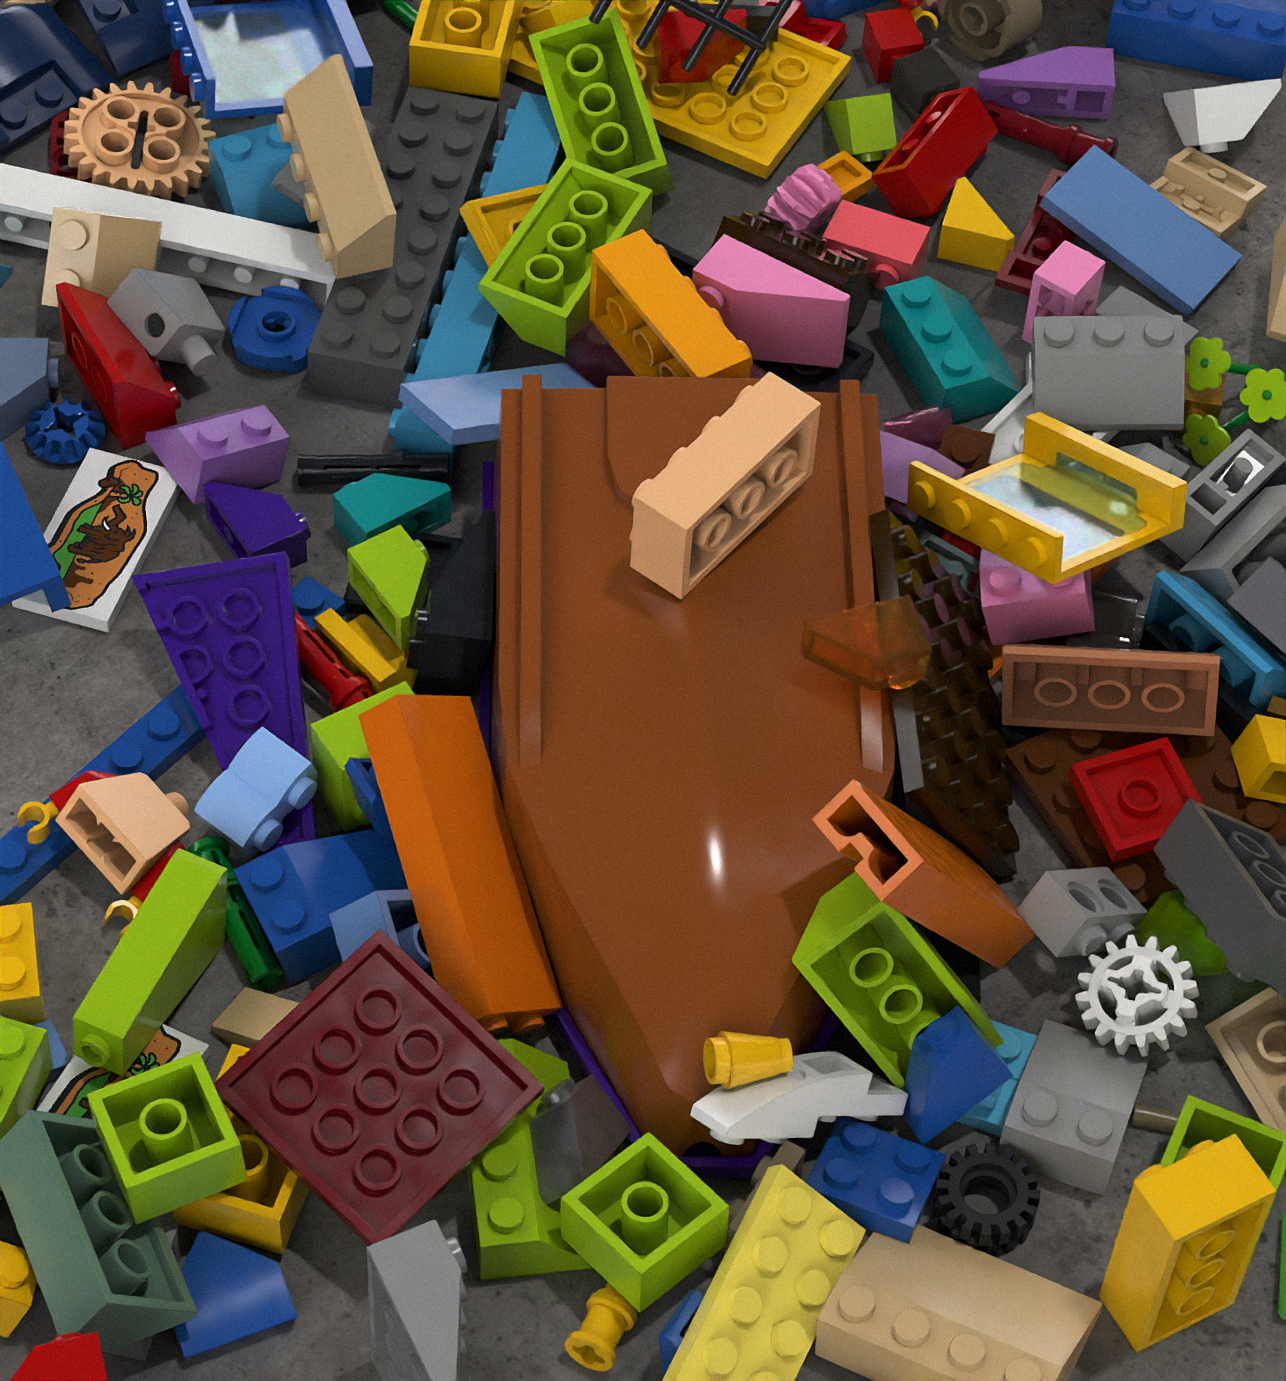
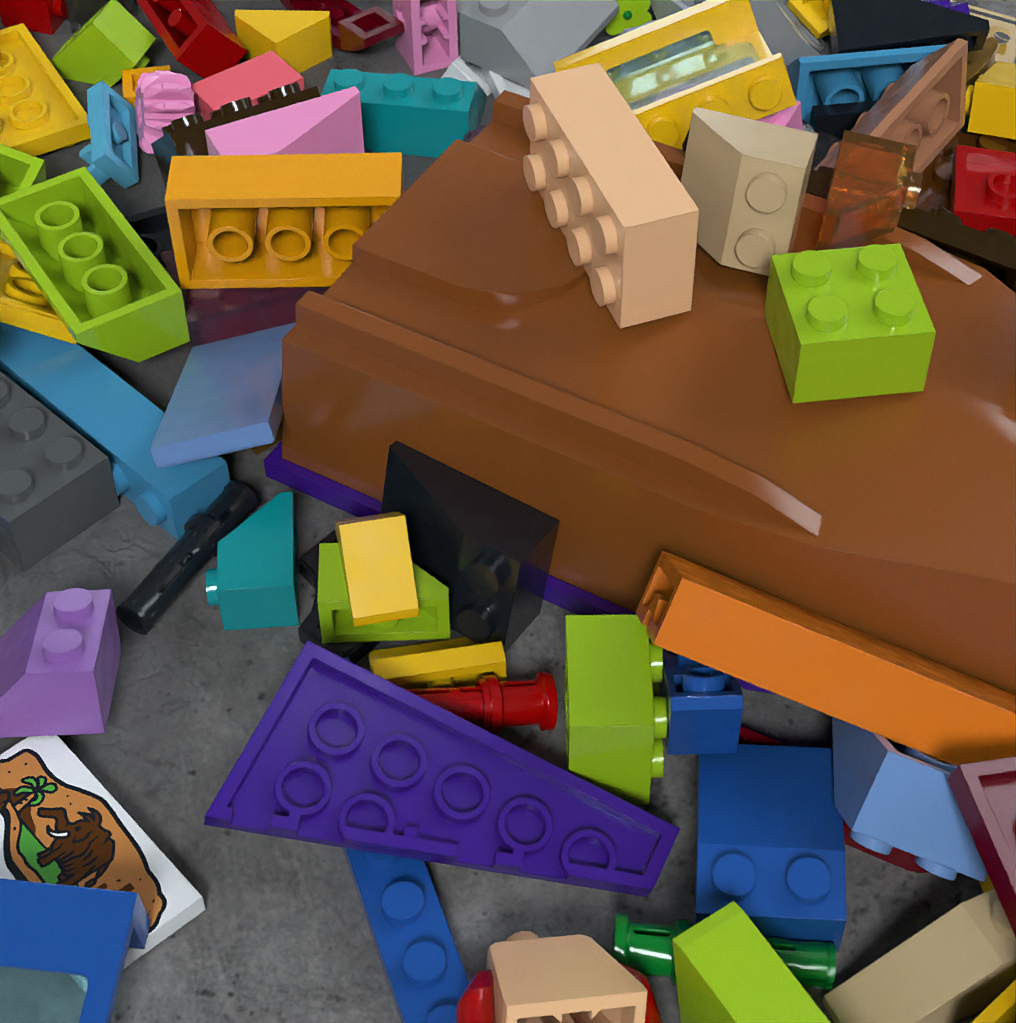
camera: 55 degrees left, 5 degrees down
light blue brick [193,727,319,858] -> none
dark purple slope [203,481,311,569] -> none
none -> medium azure plate [79,81,139,189]
none -> yellow slope [334,511,419,627]
none -> tan slope [681,107,818,276]
none -> lime brick [764,243,936,404]

